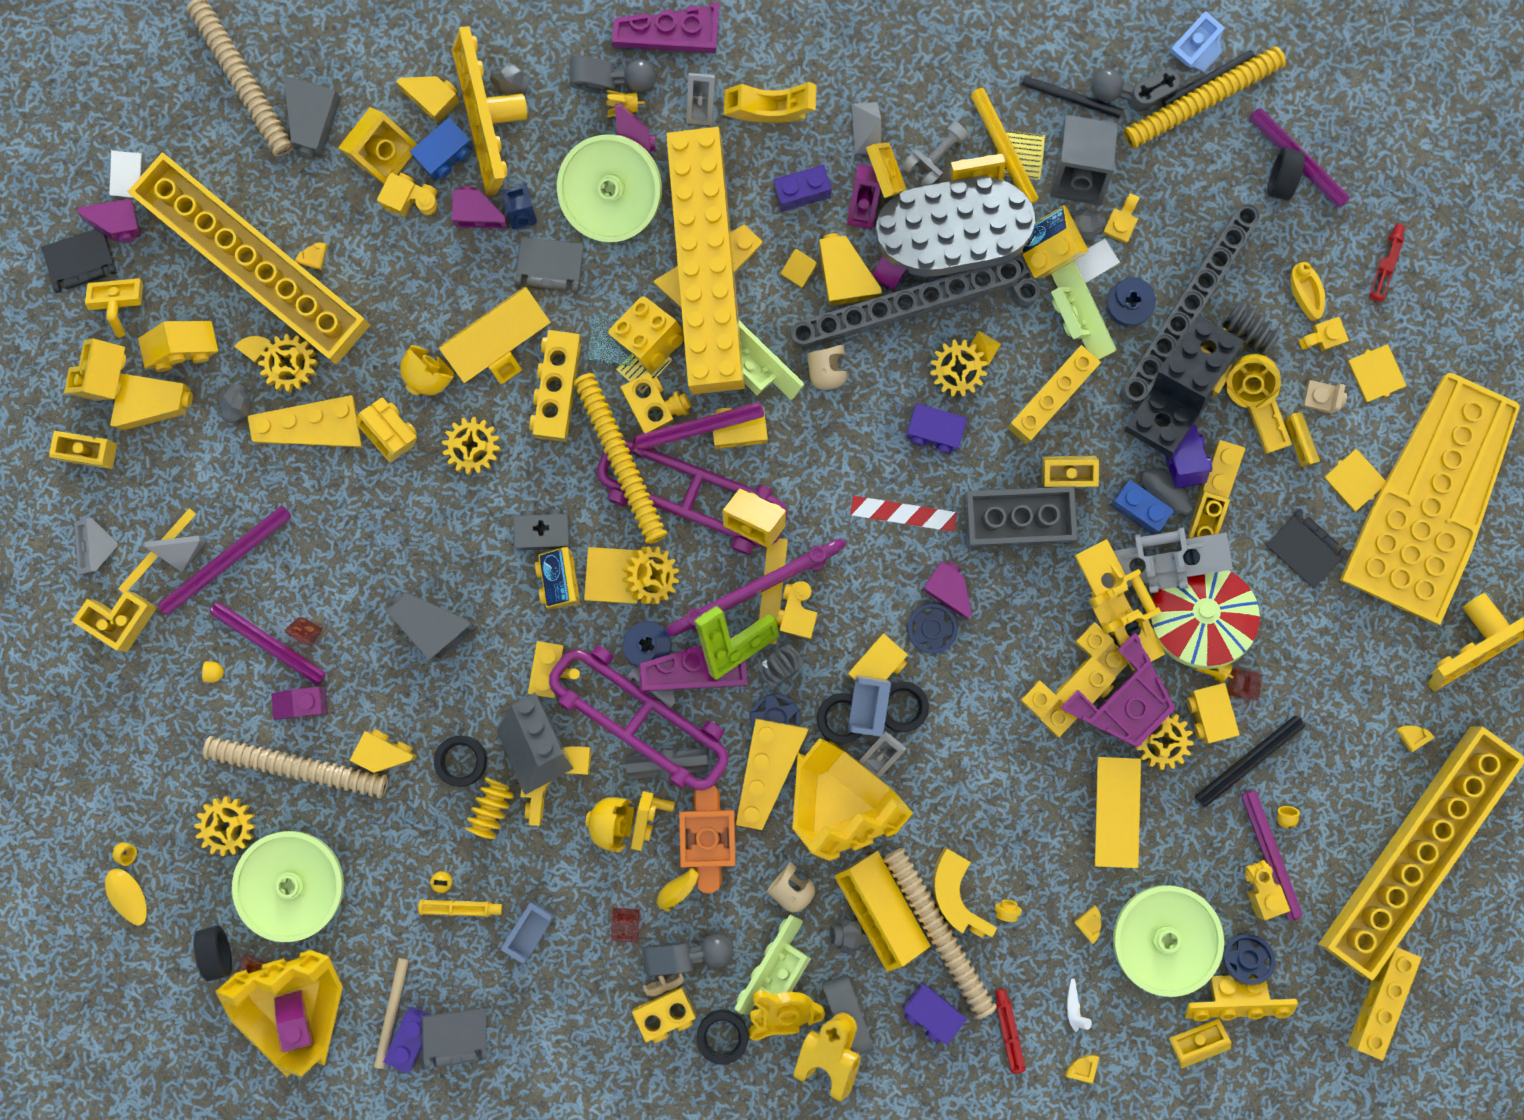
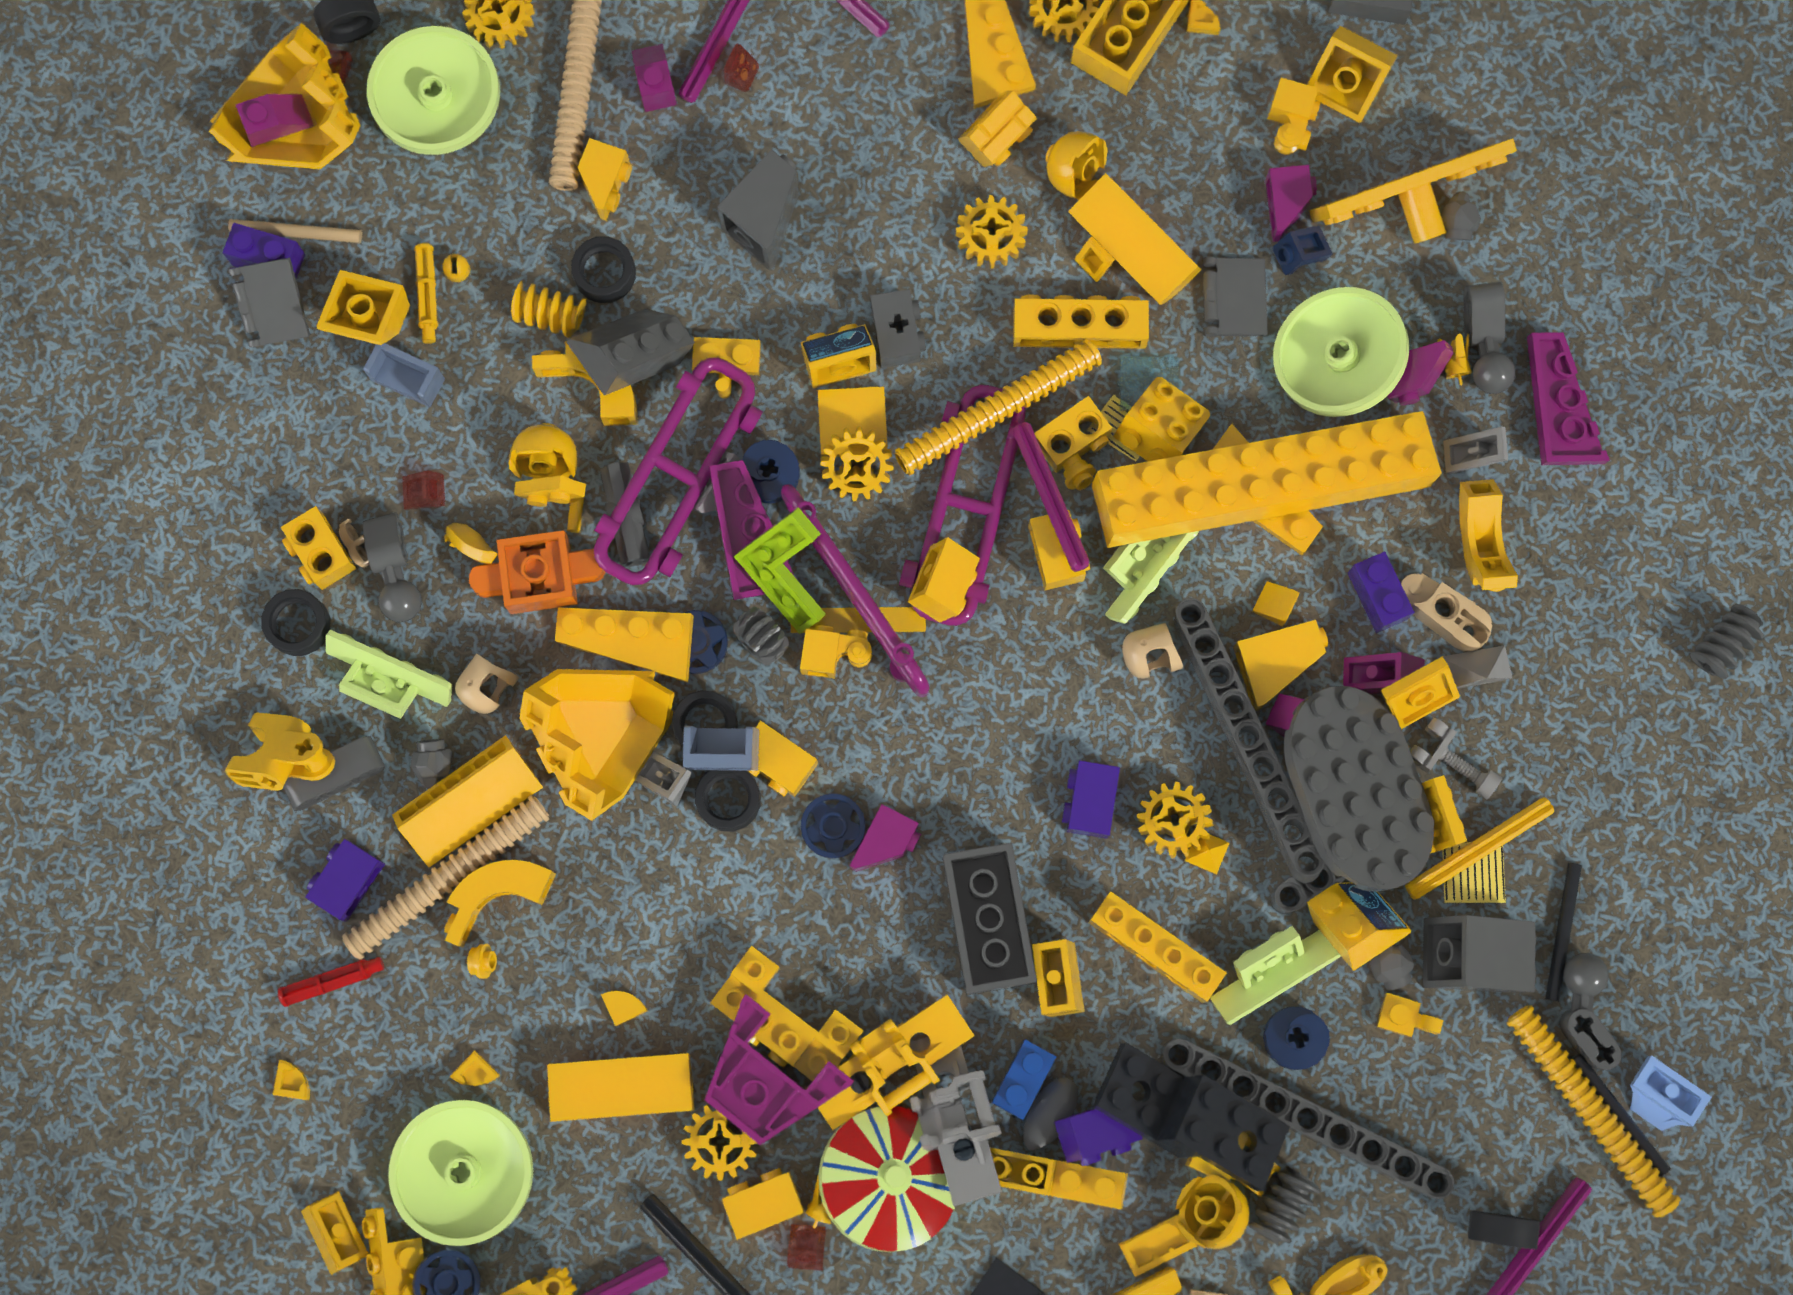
camera: 90 degrees right, 5 degrees down
yellow slope [396,76,459,124] -> none
blue brick [410,117,474,181] -> none
yellow tile [748,991,825,1041] -> none
sticker [850,496,957,532] -> none
white bar [1067,979,1092,1032] -> none
white sticker [1075,239,1120,283] -> none
none -> yellow slope [316,270,410,345]
none -> yellow tile [601,991,648,1027]
none -> tan piece [1400,573,1492,652]

